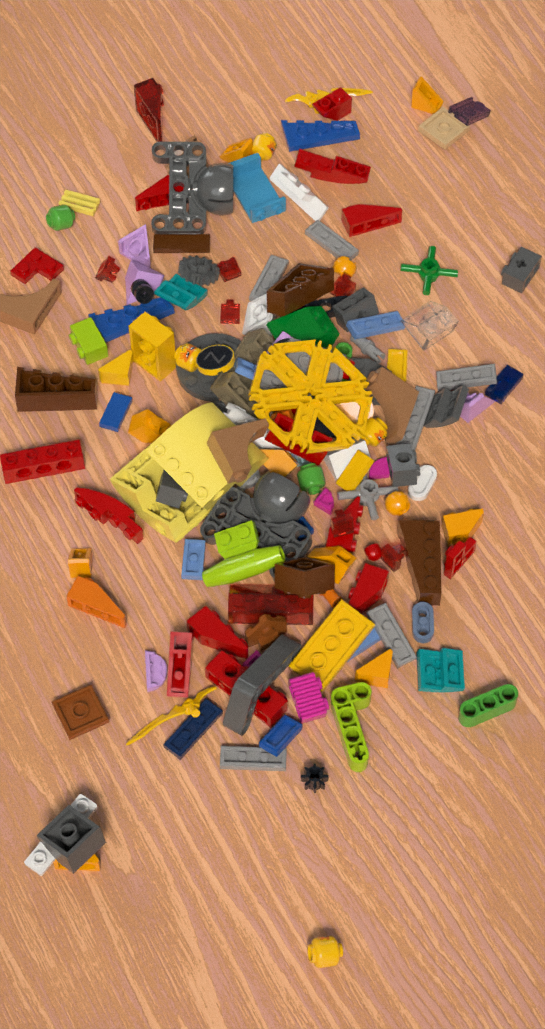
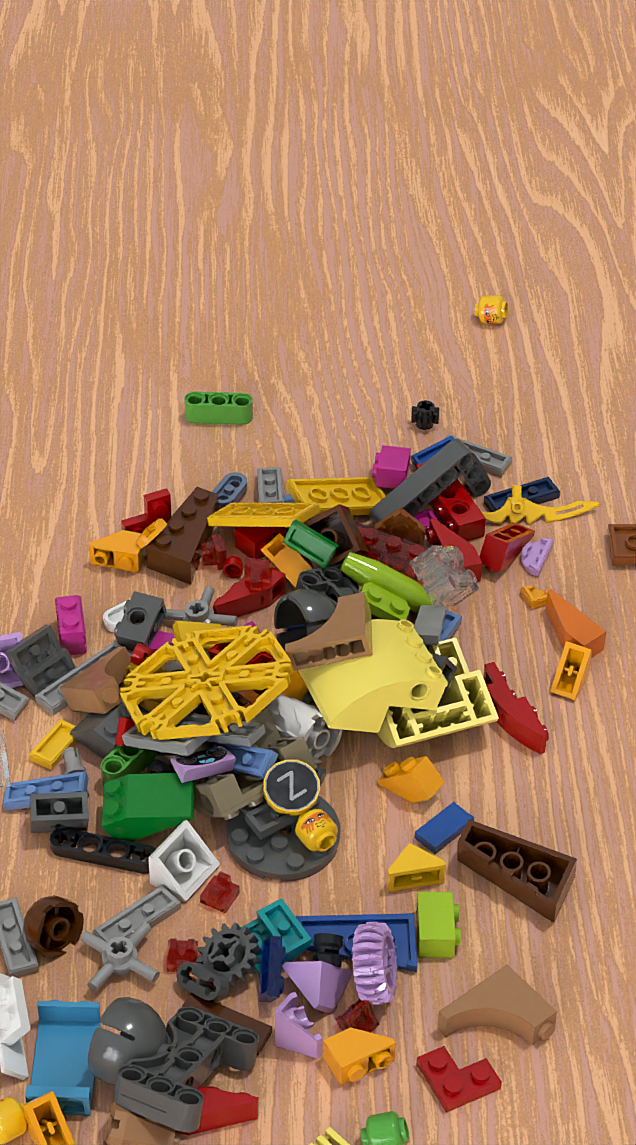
camera: 155 degrees left, 15 degrees down
red brick [0,439,85,484] -> none
yellow brick [129,312,176,382] -> none
reddish brown wedge [267,263,334,317] -> none
clear red tile [330,274,356,297] -> none
lime beam [331,682,372,772] -> none
light orange piece [332,256,357,279] -> none
light orange slope [355,649,393,688] -> none
light orange piece [385,491,411,516] -> none
teal slope [417,648,465,693] -> none
none -> reddish brown cylinder [23,895,84,958]
none -> dark pink brick [55,595,87,655]
none -> light grey bar [80,922,160,992]
none -> red hinge [130,643,153,666]
none -> light orange tile [136,518,167,549]
none -> dark grey beam [176,961,229,1001]
none -> yellow tile [207,503,320,527]
none -> clear blue plate [259,936,286,1003]
none -> green tile [282,519,339,569]
none -> light orange slope [323,1028,396,1085]
none -> lavender gear [352,922,398,1005]
none -> clear brick [409,545,479,606]
none -> light grey tile [414,605,447,645]
none -> light orange tile [520,585,548,610]

